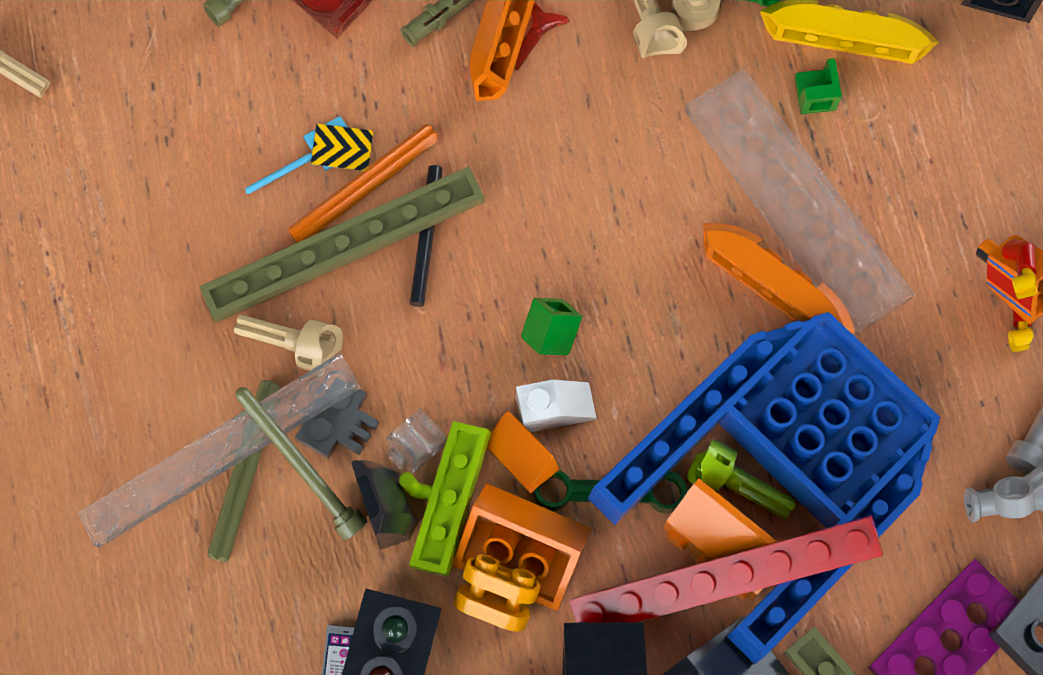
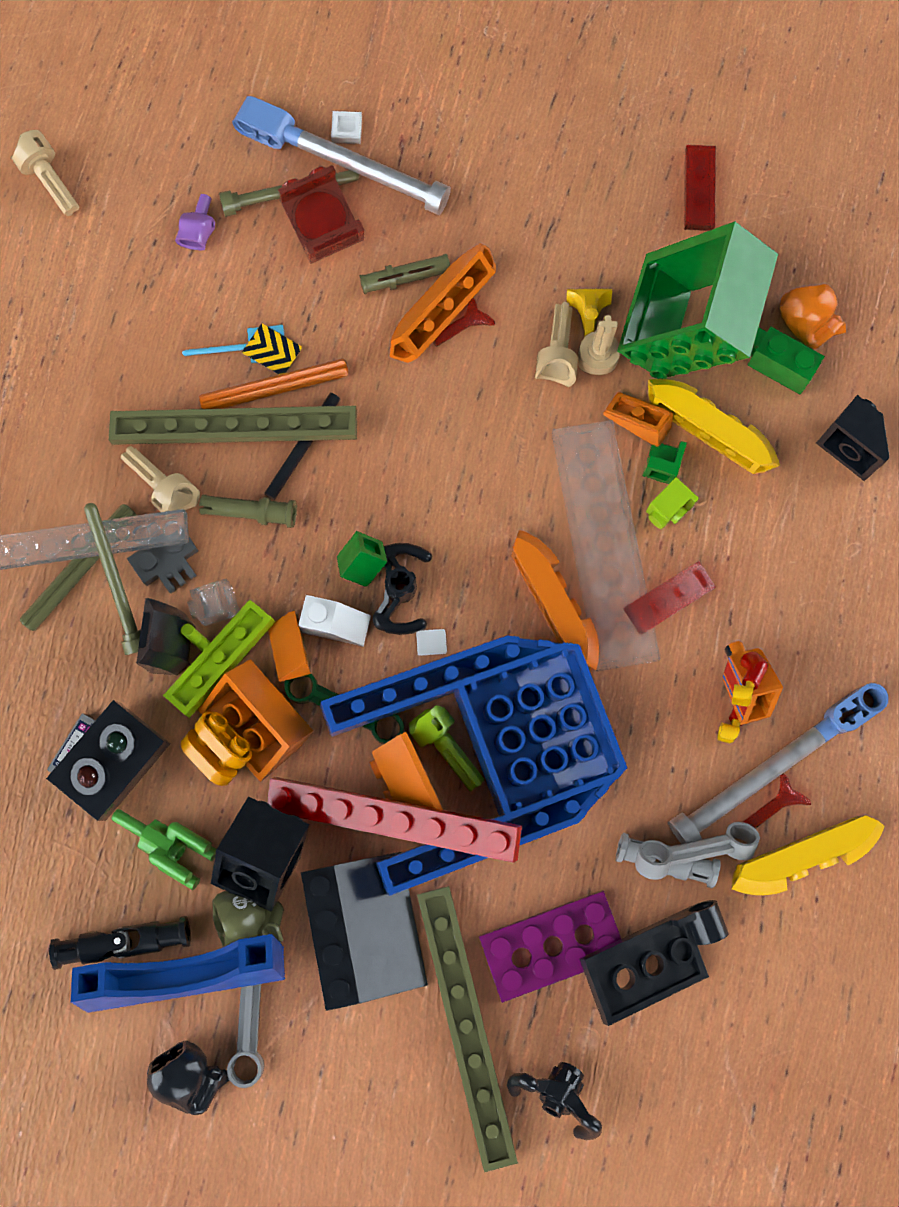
camera: 25 degrees right, 5 degrees up
none -> medium lavender piece [175,194,215,250]
none -> olive pin [199,494,297,528]
none -> black piece [373,543,432,635]
none -> white sticker [416,629,447,656]
none -> orange slope [603,392,673,447]
none -> clear red tile [623,561,716,635]
none -> lime brick [646,477,699,529]

